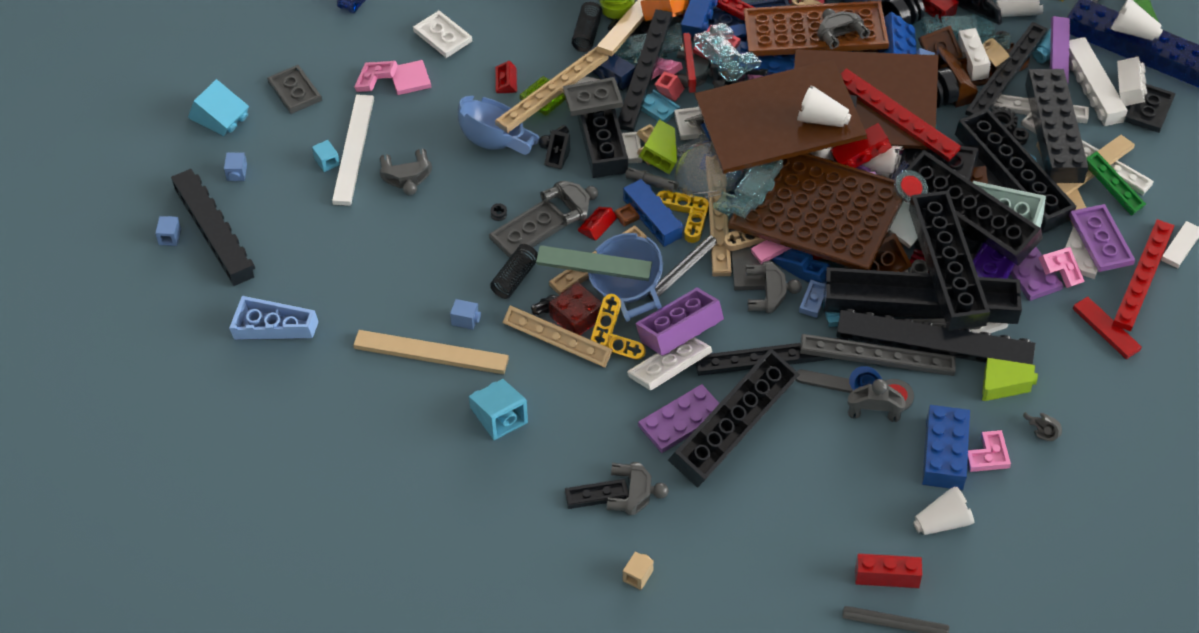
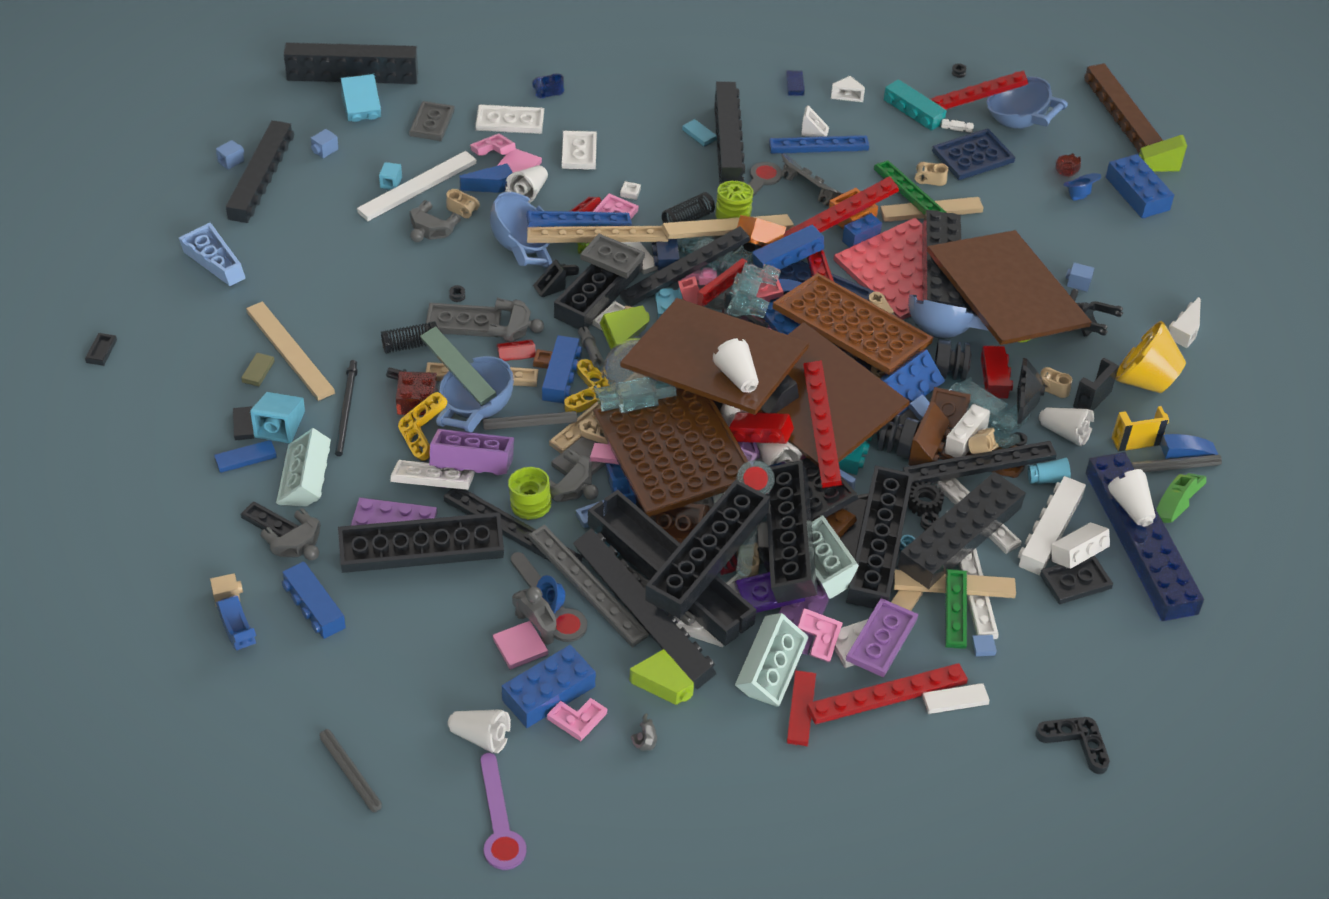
camera: 40 degrees right, 5 degrees down
medium blue brick [450,299,481,330] -> none
tan tile [503,305,613,368] -> none
dark grey connector [817,9,870,49] -> none
red brick [855,554,922,588] -> none
medium lavender tile [1050,16,1070,84] -> none
none -> black tile [85,333,117,366]
none -> blue tile [214,440,277,473]
none -> blue arch [215,595,256,650]
none -> black tile [233,406,254,440]
none -> olive tile [241,353,275,387]
none -> light aqua slope [276,428,331,506]
none -> blue brick [282,562,346,639]
none -> black brick [284,43,418,84]
none -> black bar [335,360,358,456]
none -> tan piece [446,189,480,219]
none -> blue slope [459,163,513,193]
none -> white tile [476,105,544,134]
none -> medium lavender piece [481,753,527,870]
none -> bright pink tile [493,621,548,669]
none -> white cone [506,165,548,203]
none -> lime wheel [508,467,552,520]
none -> blue tile [526,211,632,227]
none -> bright pink plate [593,194,638,219]
none -> white tile [620,181,641,200]
none -> light aqua slope [735,613,808,707]
none -> medium blue tile [972,635,997,656]

